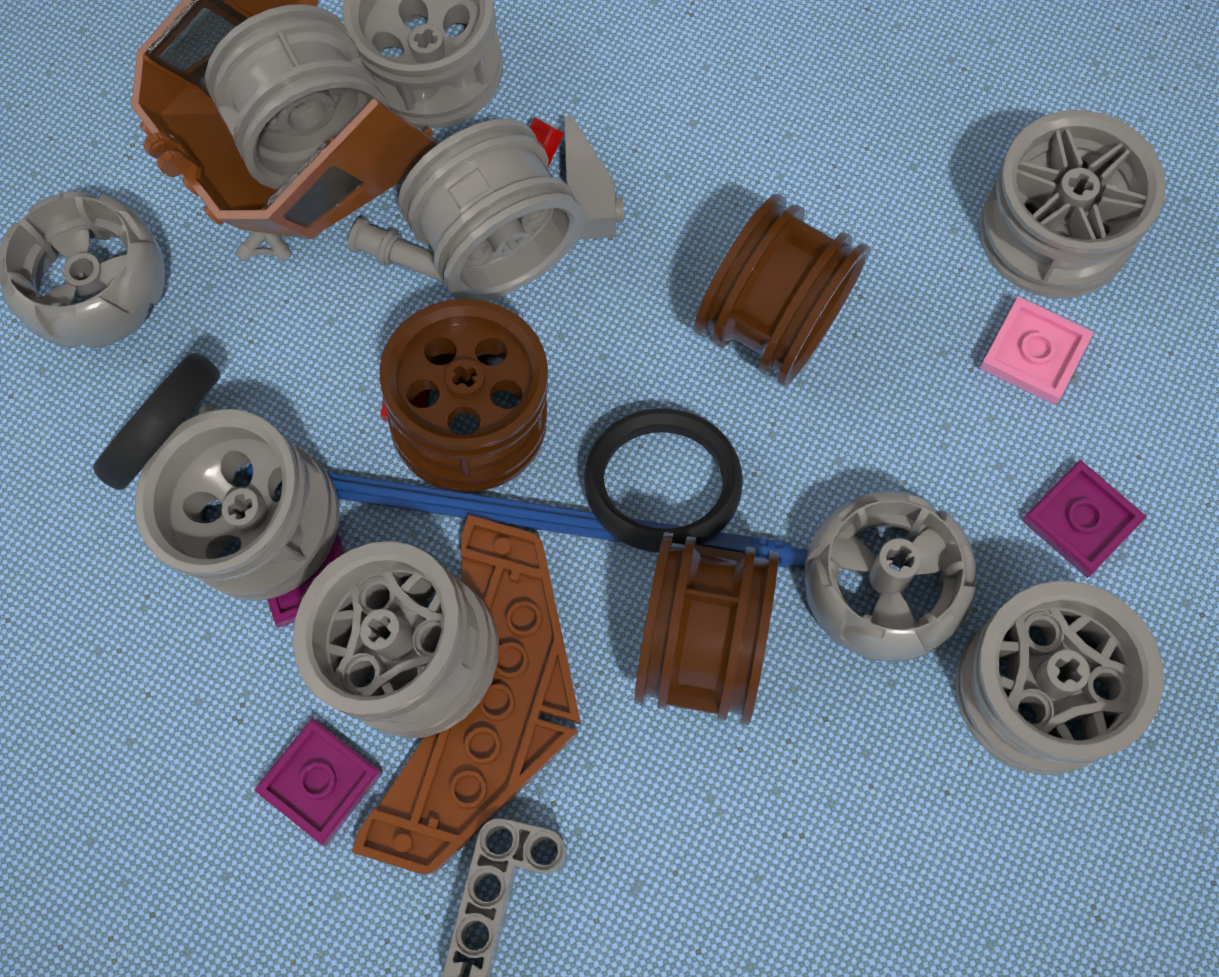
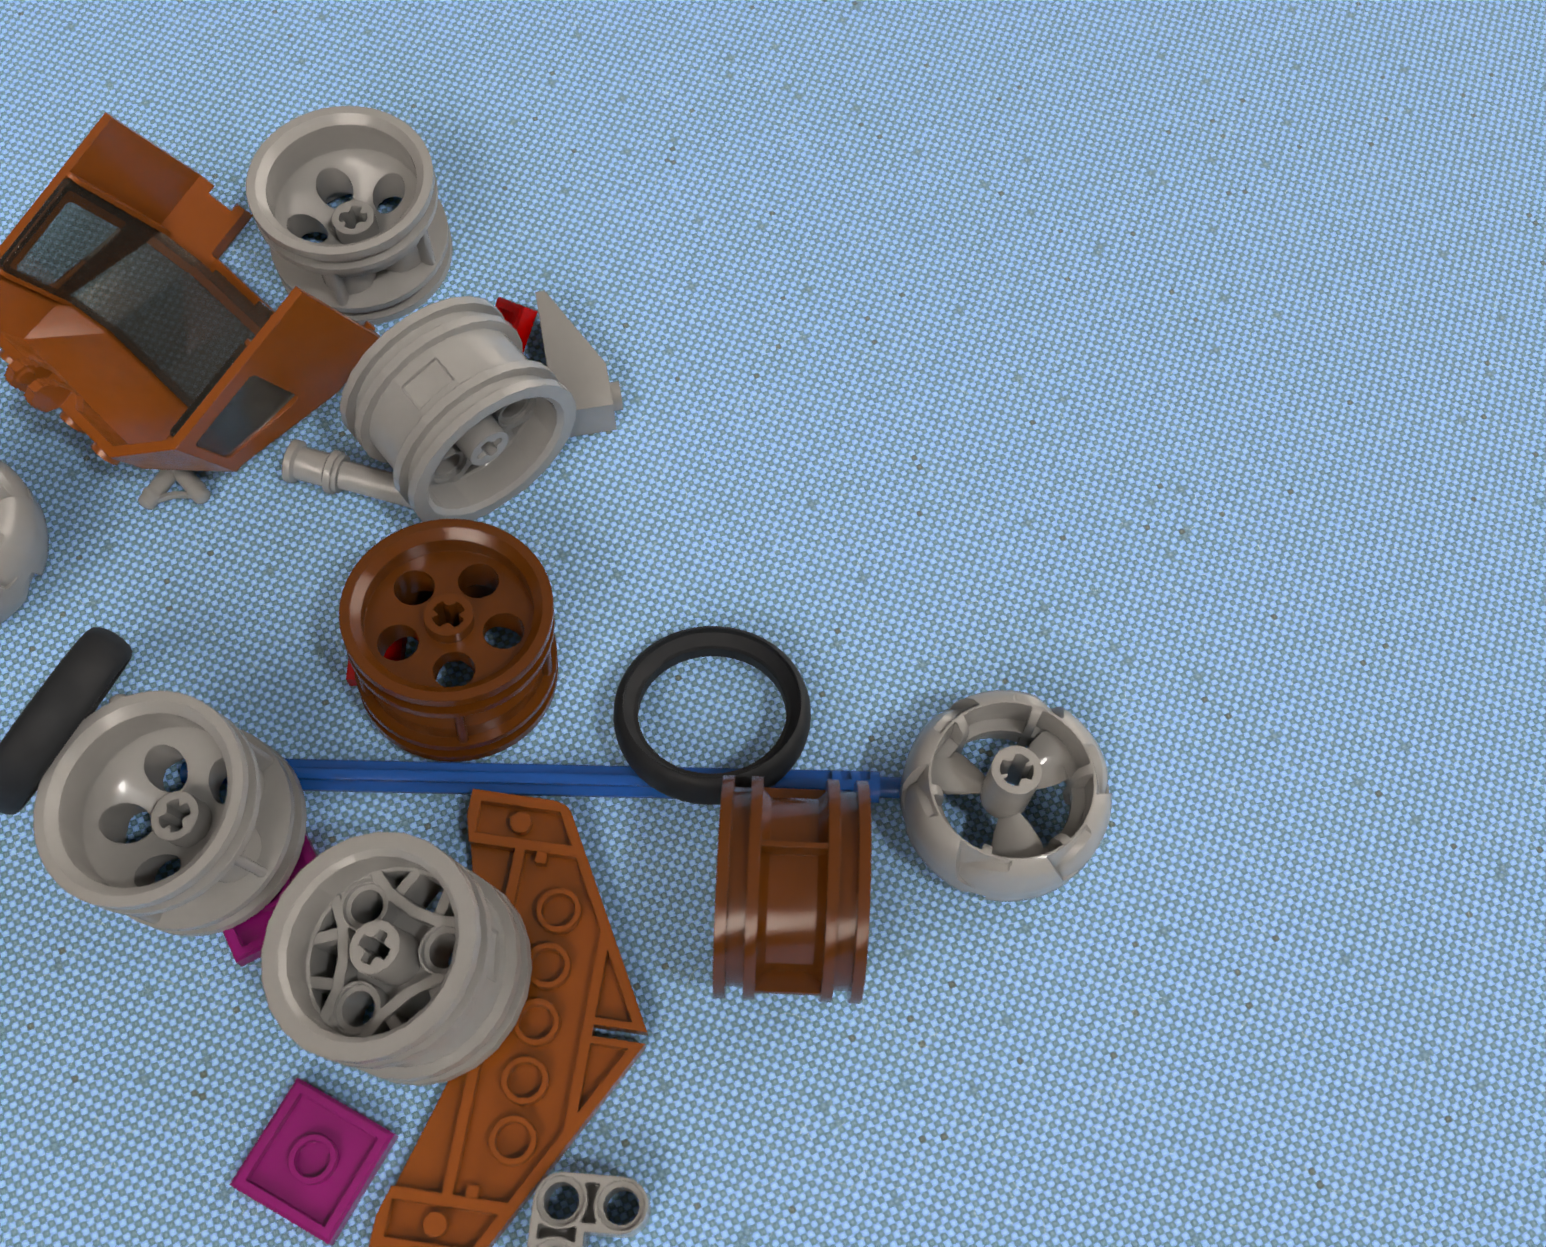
camera: 15 degrees left, 5 degrees down
light grey wheel [205,4,389,190] -> none
reddish brown wheel [694,193,871,387] -> none
light grey wheel [956,581,1164,775] -> none
light grey wheel [979,110,1166,299] -> none
bright pink plate [980,296,1094,405] -> none
magenta tile [1021,459,1147,578] -> none

